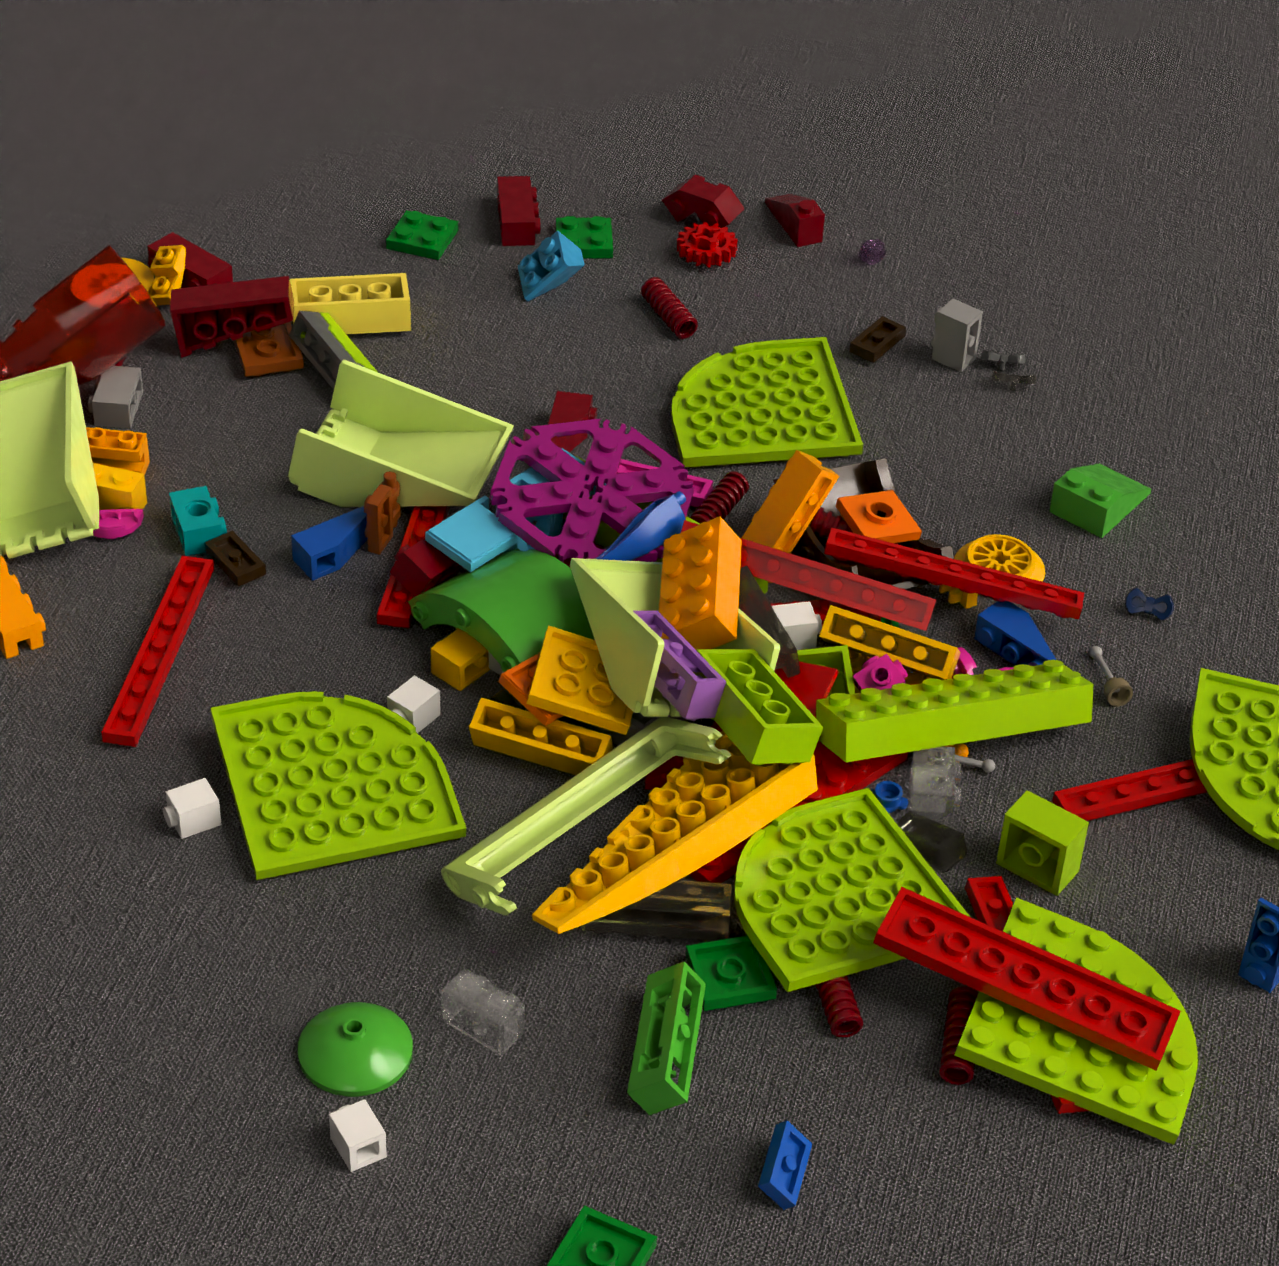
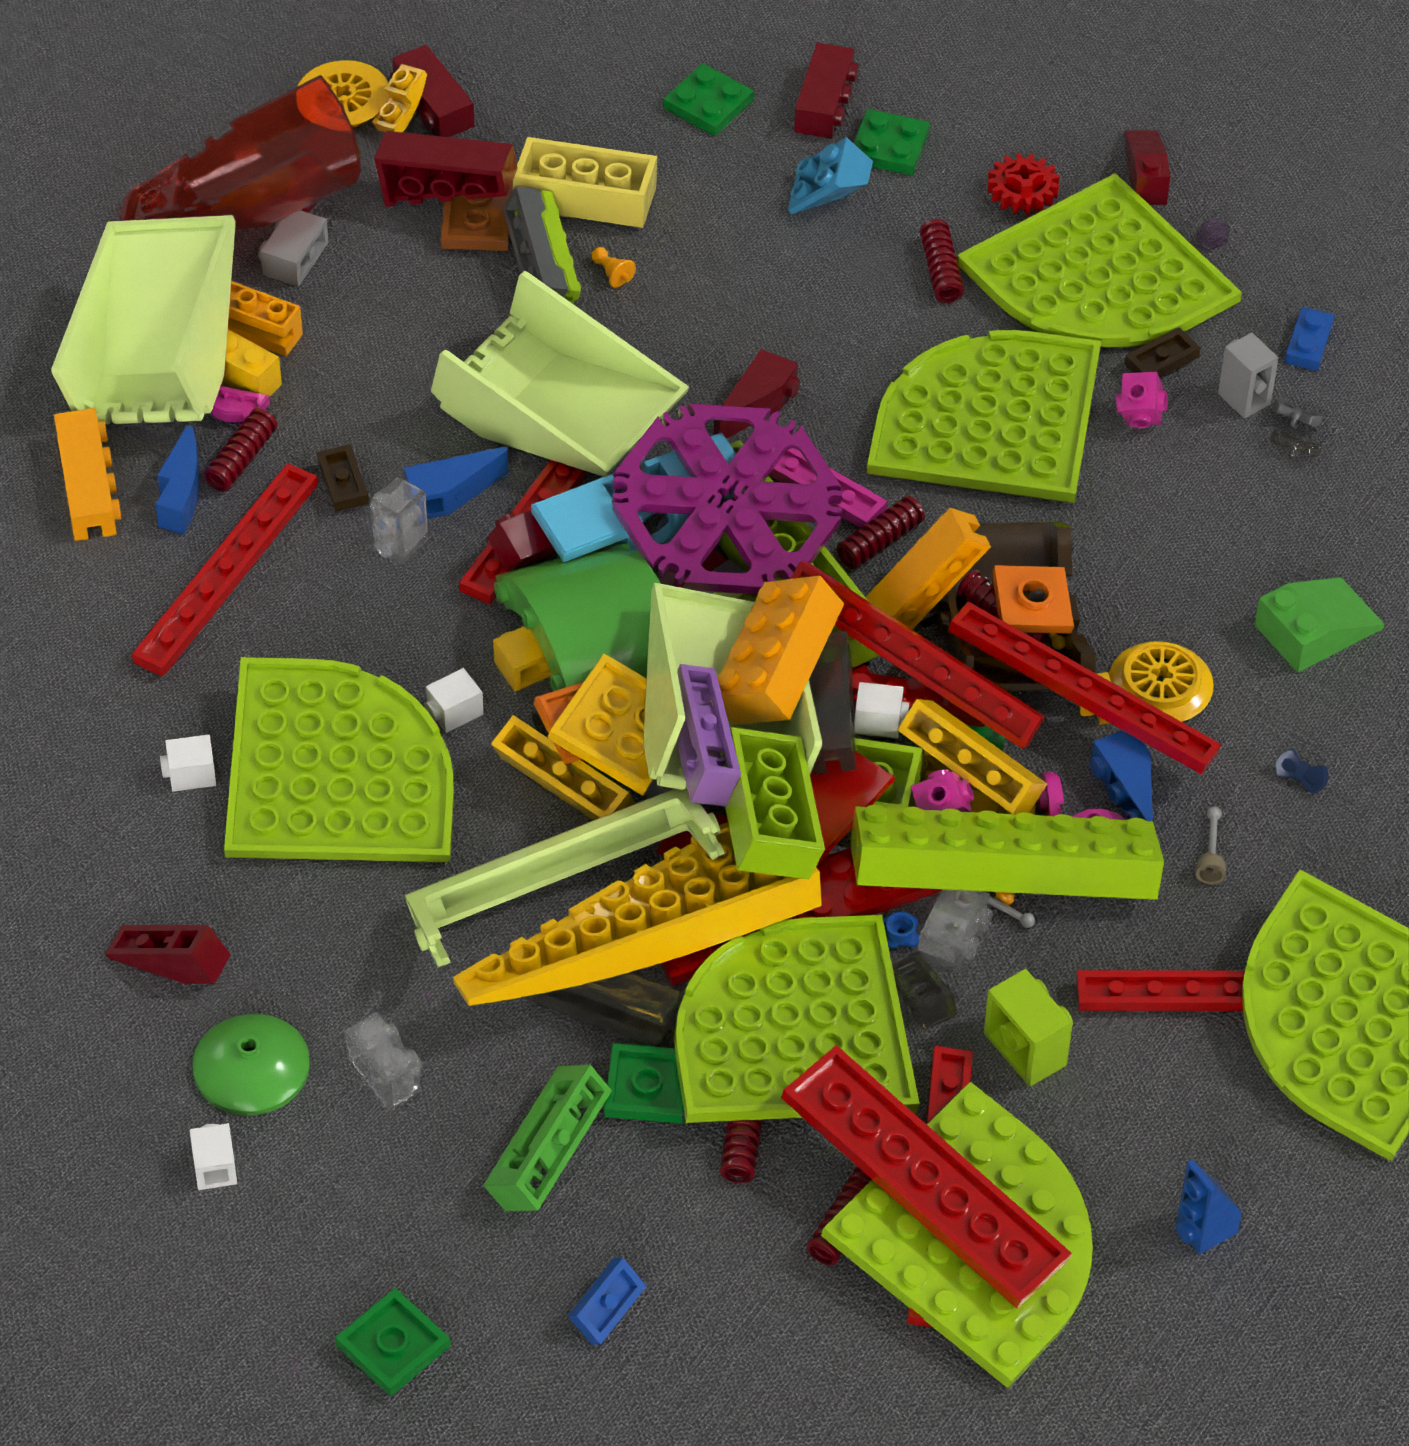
camera: 20 degrees right, 10 degrees up
teal brick [169,486,227,556] -> none
dark orange plate [364,471,401,555] -> none
blue piece [595,491,686,561] -> none
dark red brick [662,174,745,228] -> none
none -> dark red slope [105,925,231,984]
none -> blue slope [155,426,200,535]
none -> dark red piece [204,408,278,492]
none -> clear brick [370,477,428,565]
none -> light orange piece [591,247,636,289]
none -> lime plate [957,173,1242,347]
none -> dark pink brick [1116,372,1168,428]
none -> blue plate [1285,307,1335,371]

